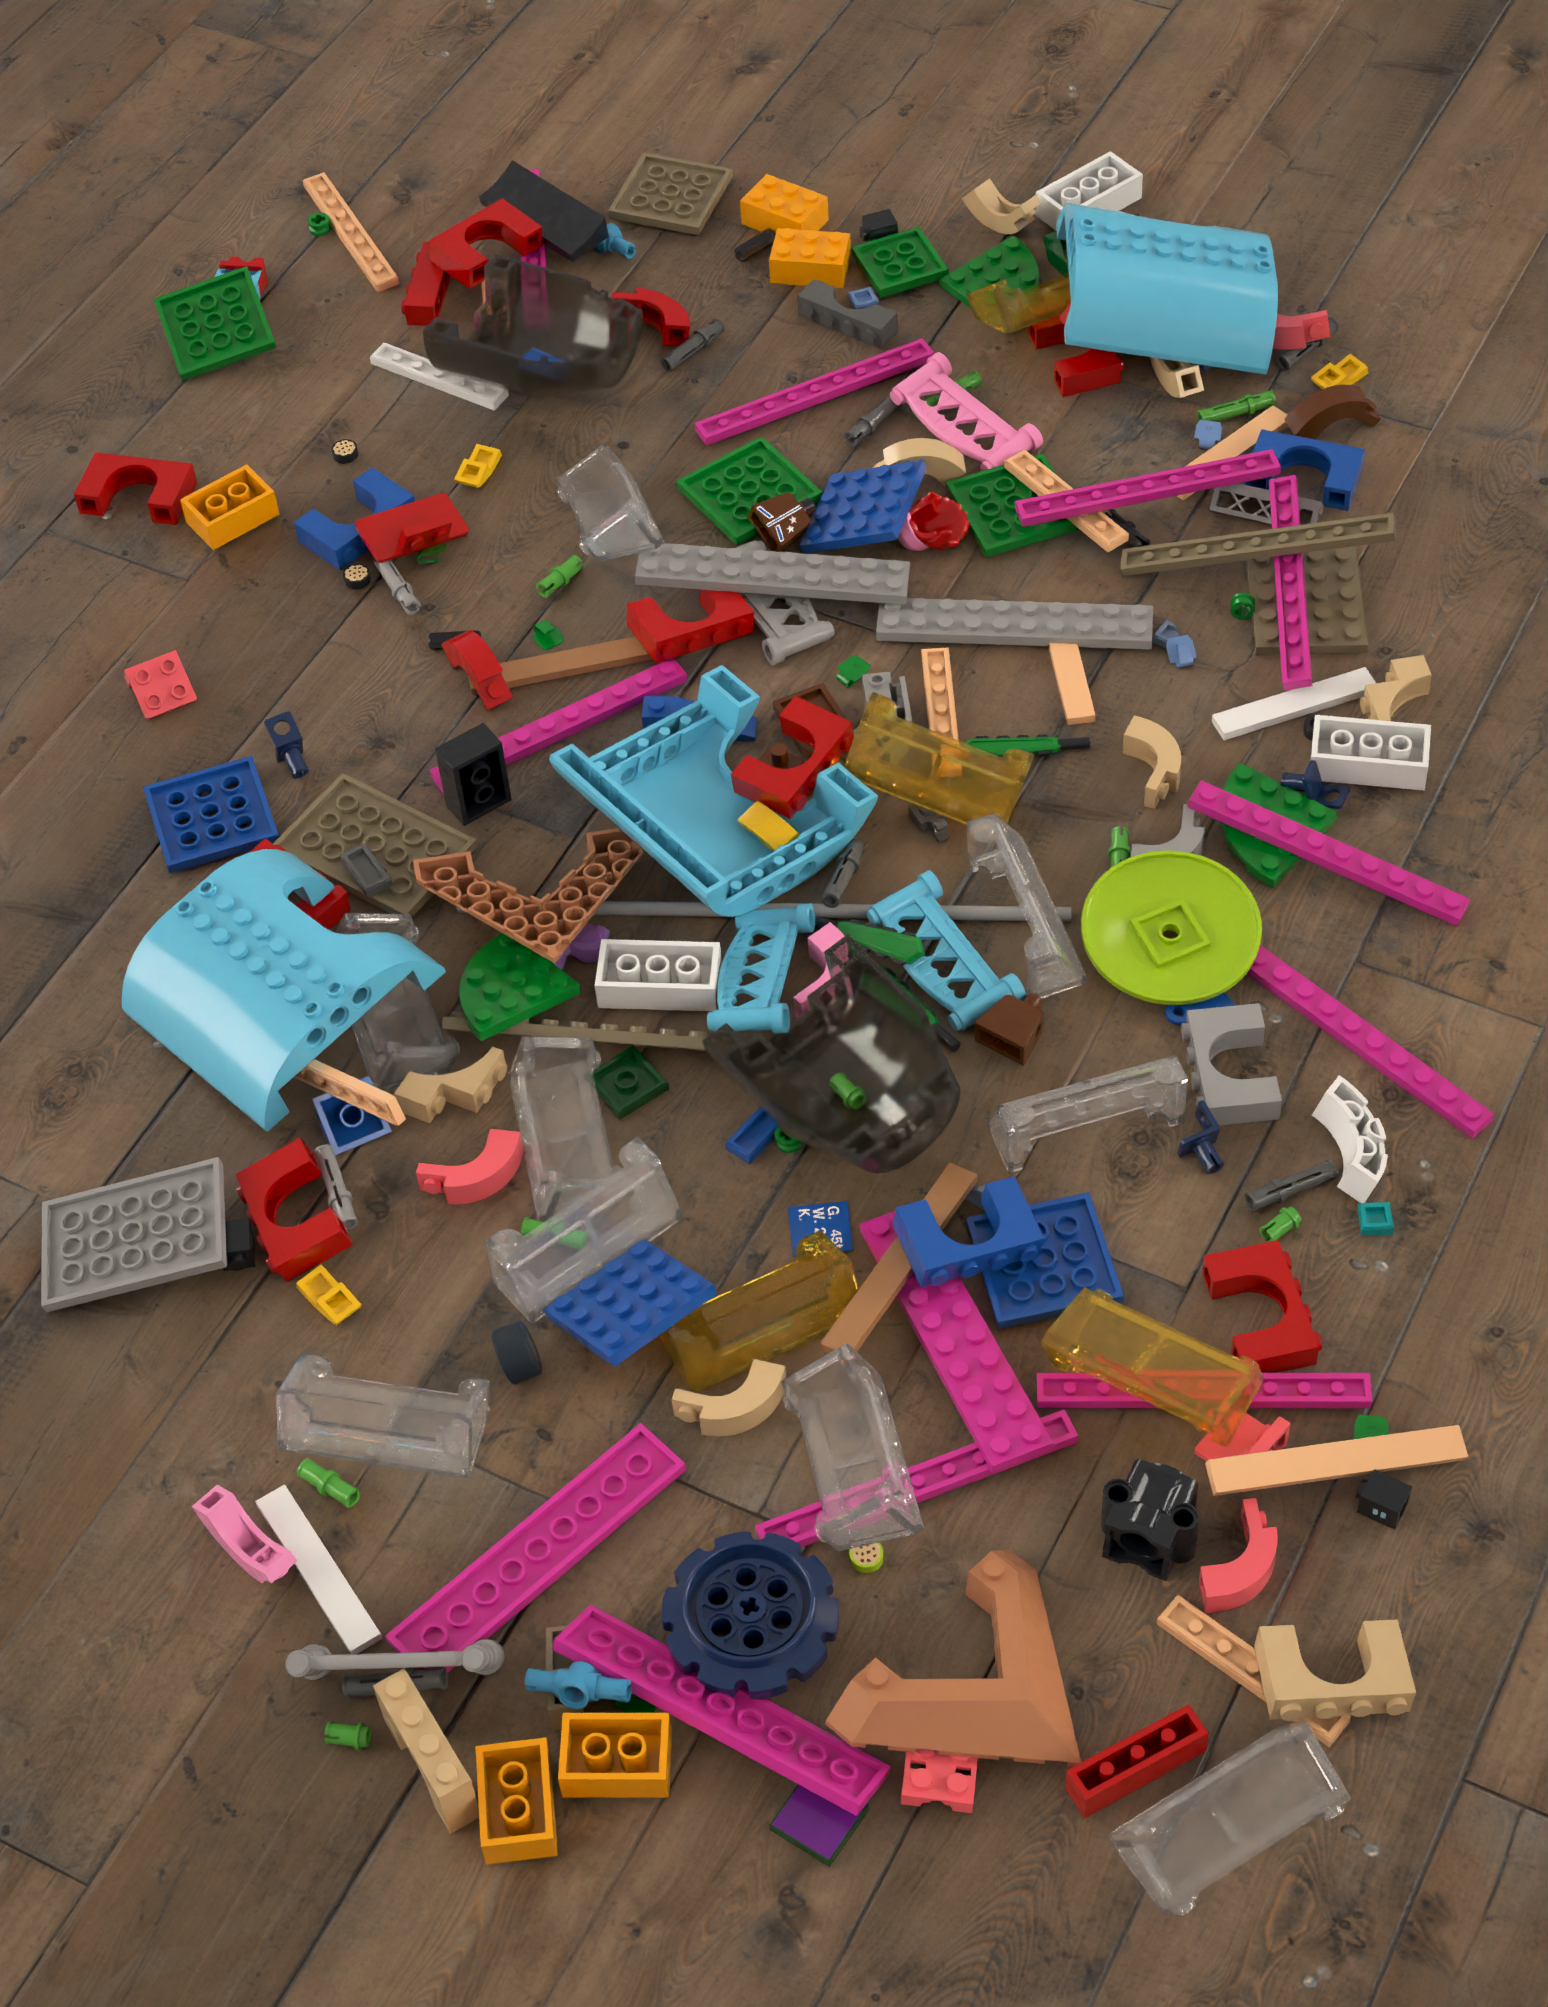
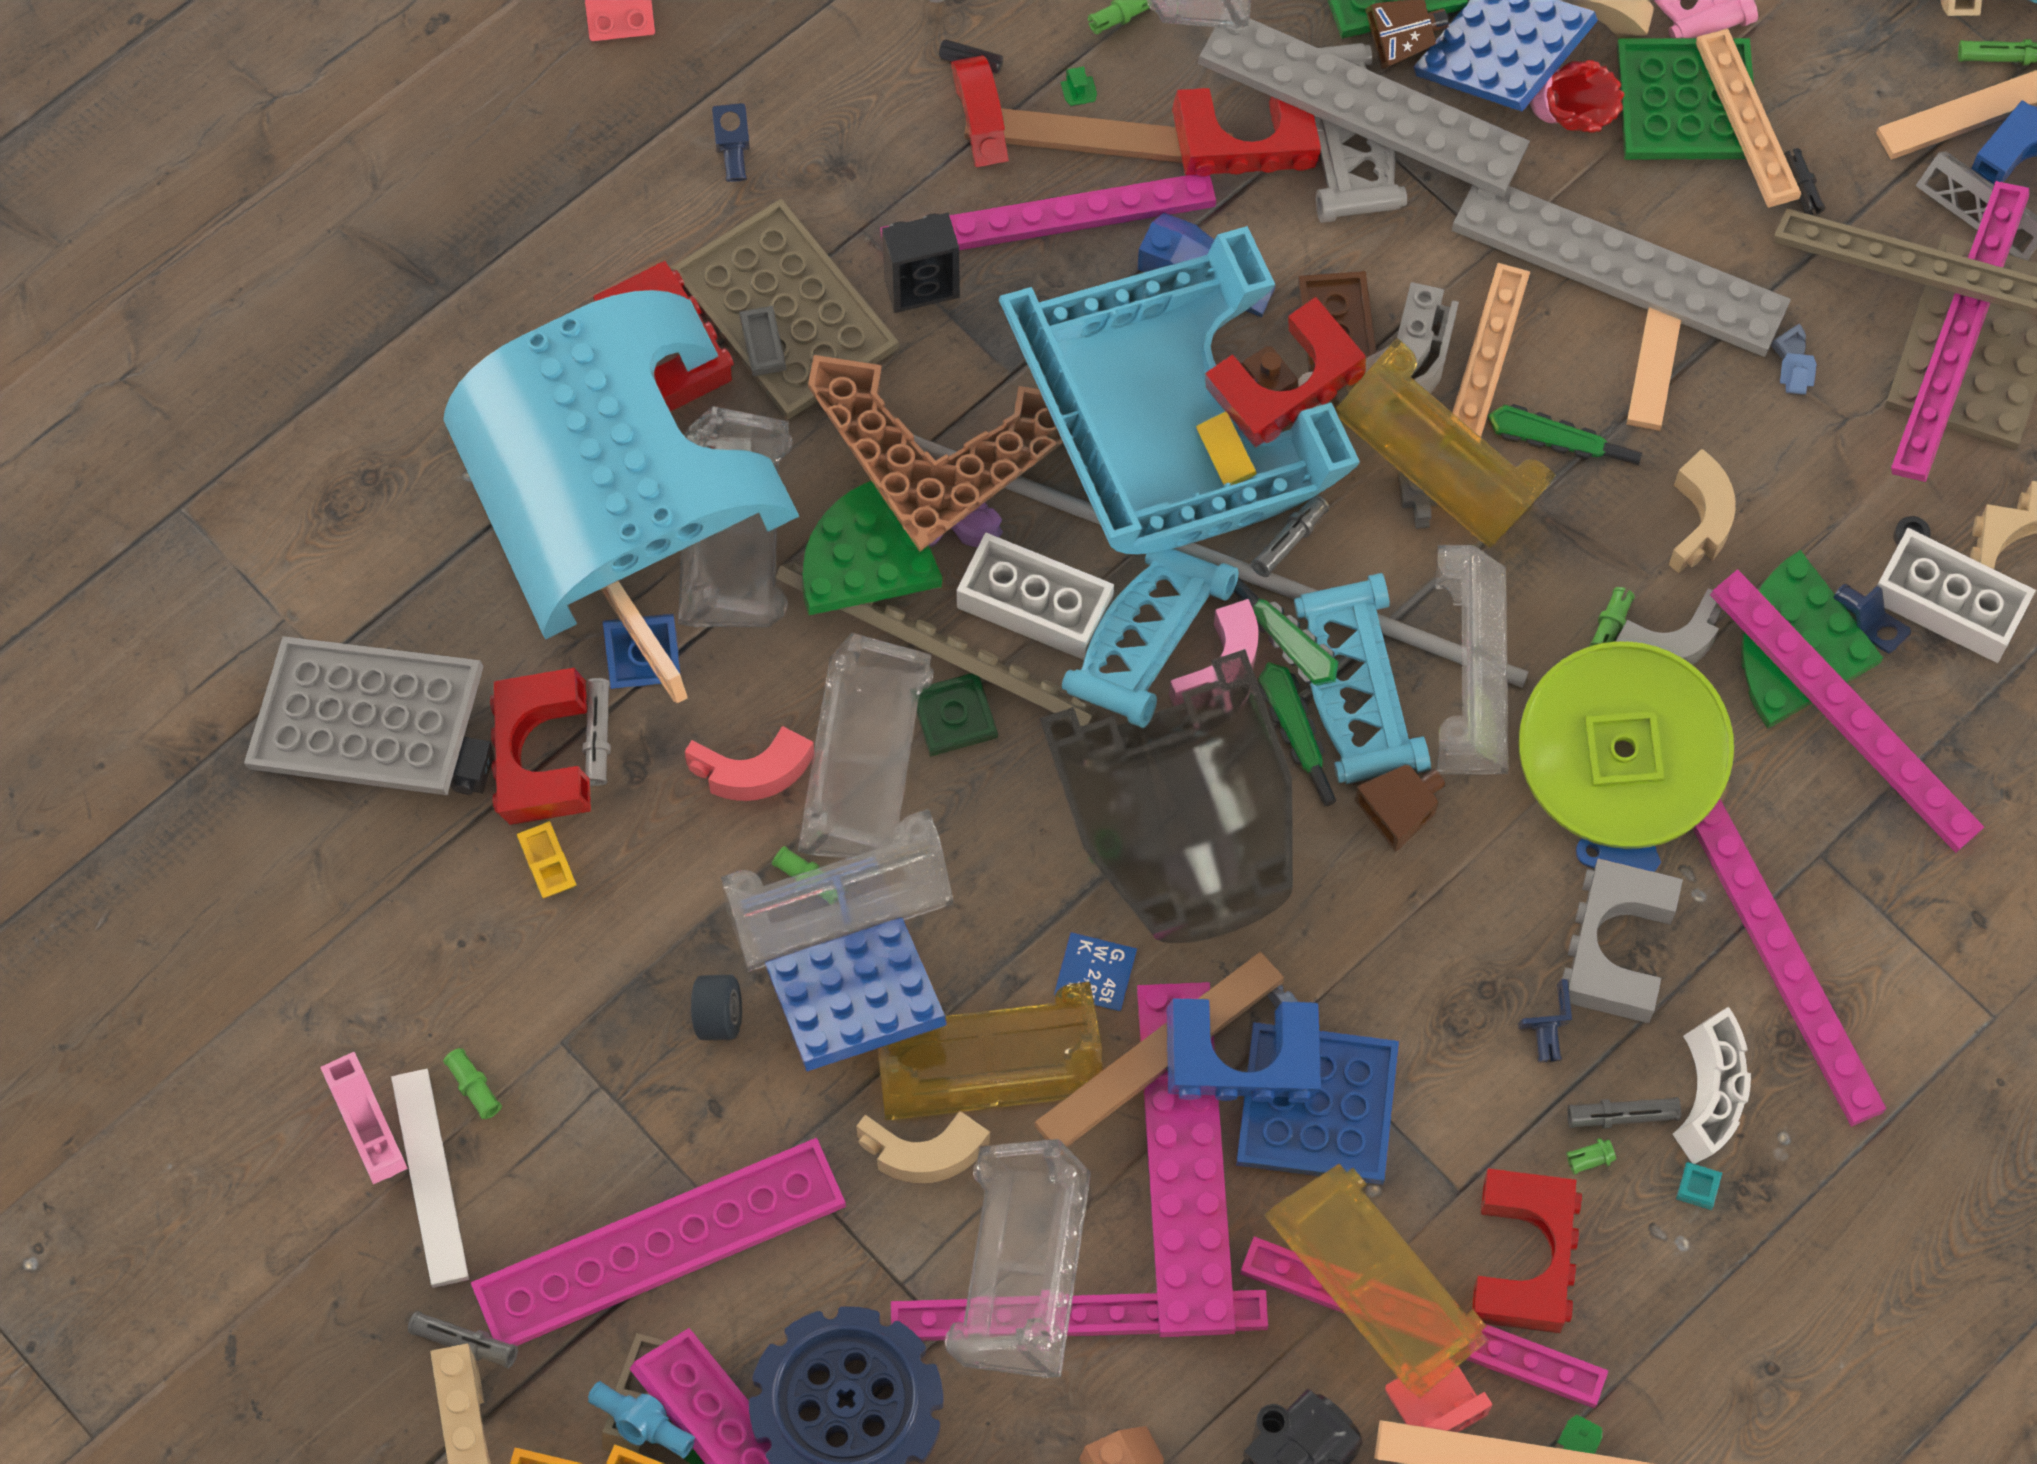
camera: 15 degrees right, 15 degrees up
blue piece [143,756,279,874] -> none
clear windscreen [276,1352,490,1478] -> none
light grey piece [285,1639,505,1680] -> none
bright green pin [324,1721,372,1751] -> none
tan arch [394,1046,507,1123] -> none
blue tile [725,1103,788,1164] -> none
bright green pin [828,1073,866,1109] -> none
green piece [836,655,871,688] -> none
tile [849,1537,884,1573] -> none
clear windscreen [987,1055,1188,1173] -> none
dark pink plate [1015,449,1281,527] -> none
medium blue piece [1194,420,1222,449] -> none
white tile [1212,667,1376,741] -> none
green bush [1230,593,1255,620] -> none

